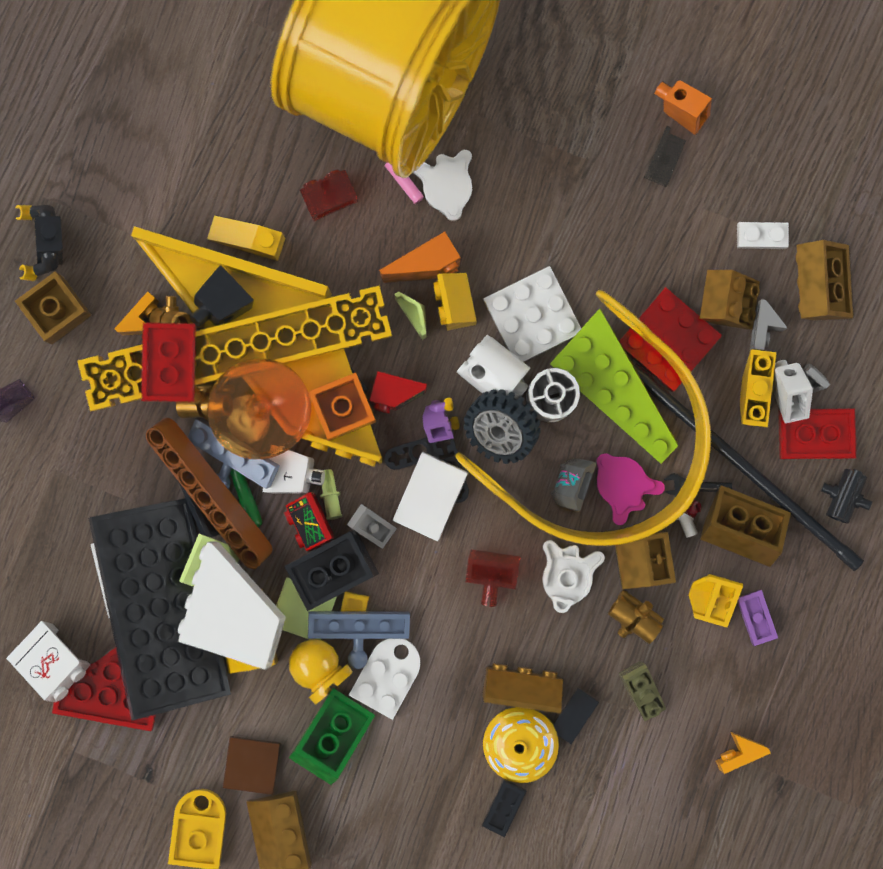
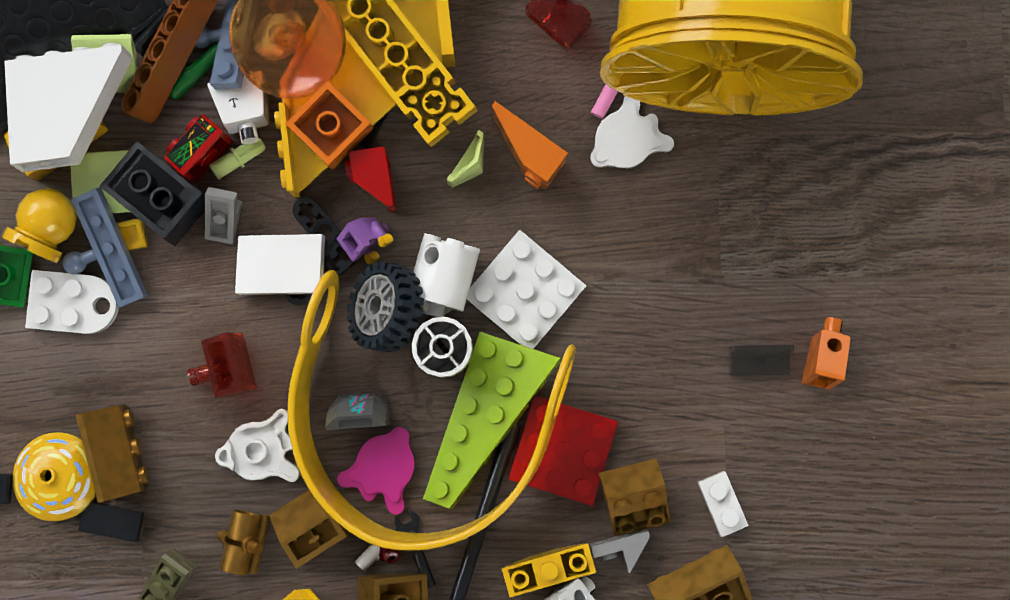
camera: 65 degrees right, 0 degrees up
yellow slope [433,273,477,331] -> none

